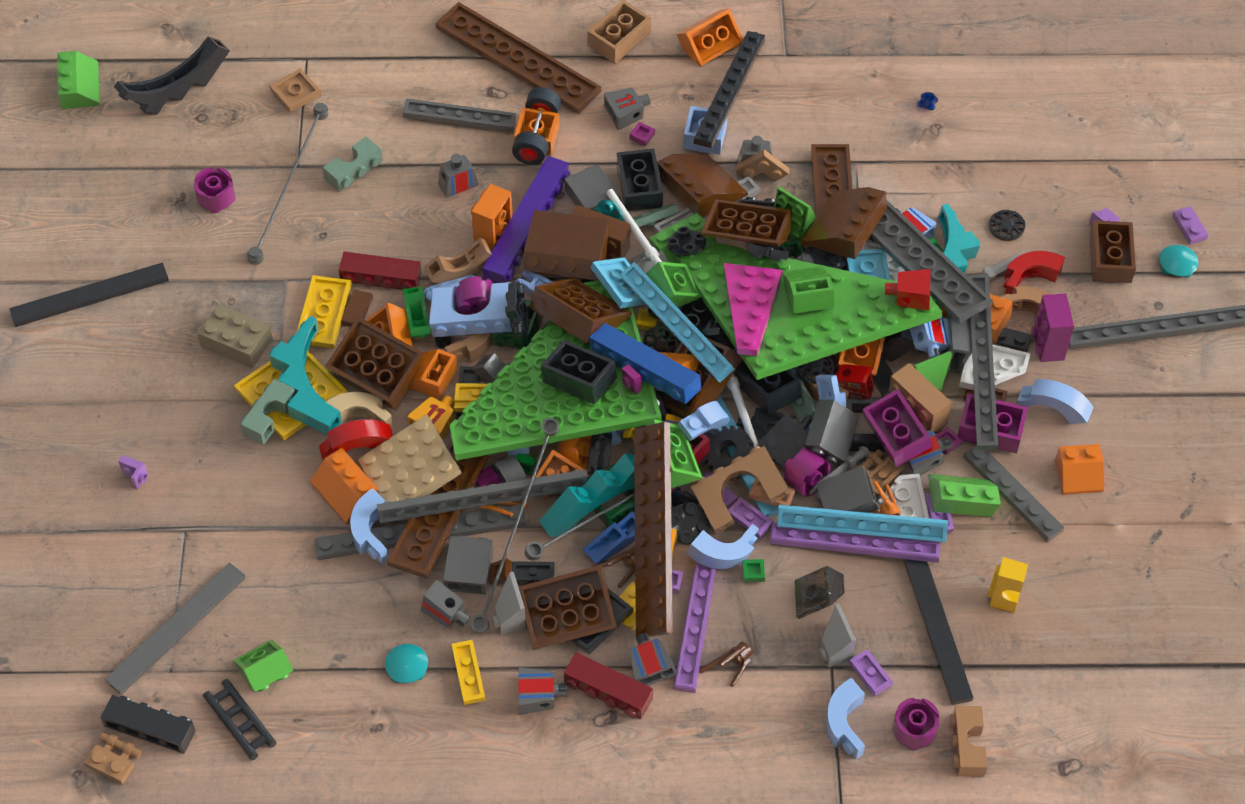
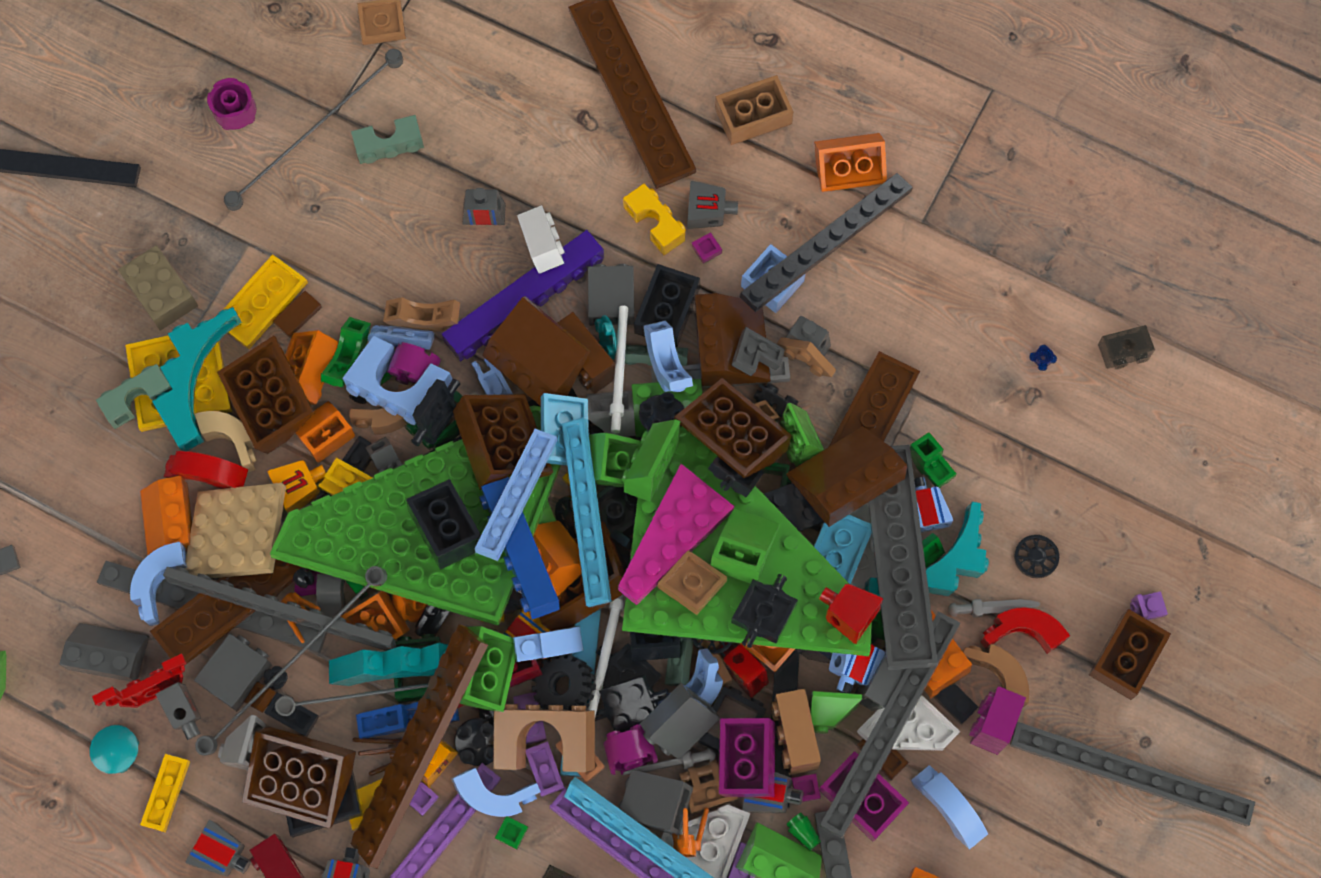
camera: 30 degrees right, 15 degrees up
dark red brick [339,251,422,290] -> none
dark grey plate [402,98,517,132] -> none
orange brick [470,183,512,253] -> none
brick [512,87,561,165] -> none
magenta plate [622,365,642,394] -> none
teal dish [1159,245,1199,278] -> none
medium lavender plate [1172,206,1208,245] -> none
none -> dark grey slope [59,623,149,682]
none -> red wing [92,653,186,708]
none -> black plate [264,666,288,690]
none -> black hinge [293,567,314,588]
none -> light blue plate [475,429,557,561]
none -> white brick [517,205,565,274]
none -> bright green slope [622,419,680,502]
none -> yellow arch [623,183,686,256]
none -> light blue arch [644,321,693,392]
none -> medium nougat plate [658,550,727,615]
none -> black plate [731,574,798,648]
none -> dark grey plate [732,327,785,376]
none -> green cone [786,812,821,851]
none -> green brick [910,432,957,488]
none -> clear smoke brick [1098,325,1155,369]

